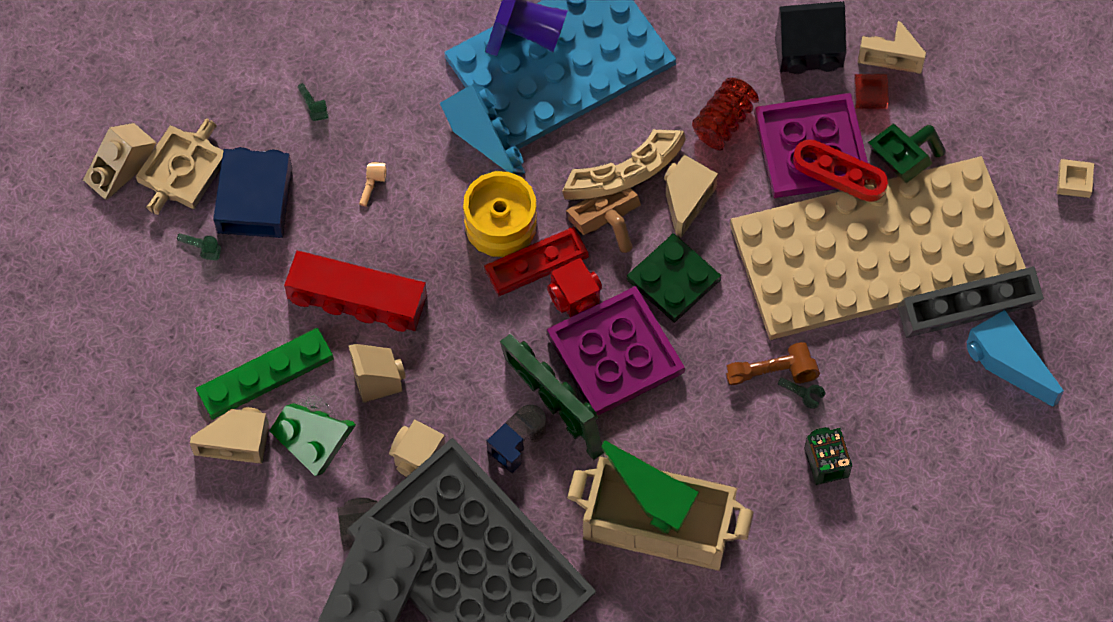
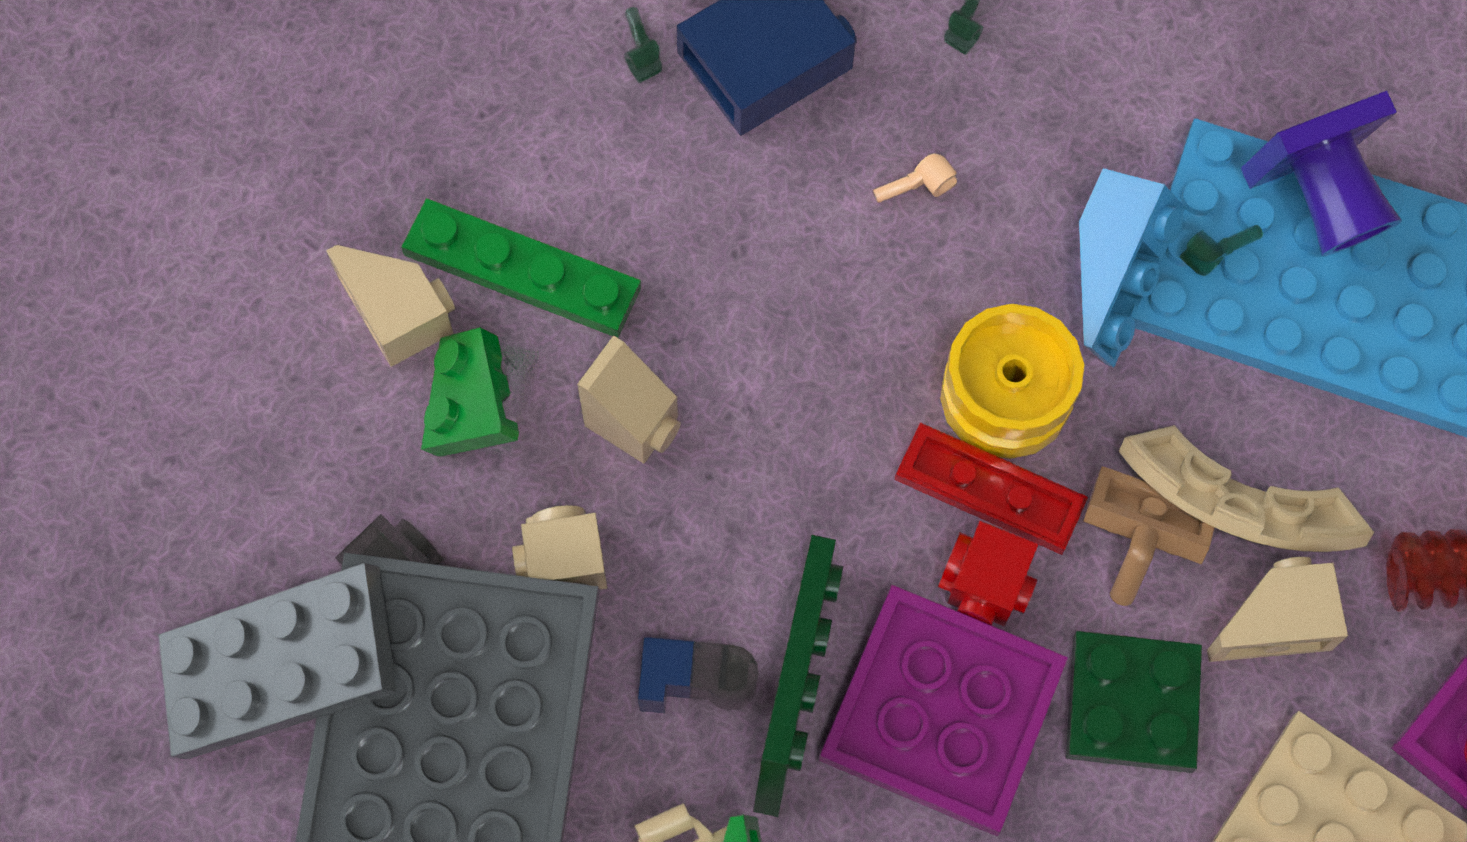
camera: 50 degrees right, 5 degrees up
red brick [284,250,427,332] -> none
none -> clear green hand [1179,225,1263,276]

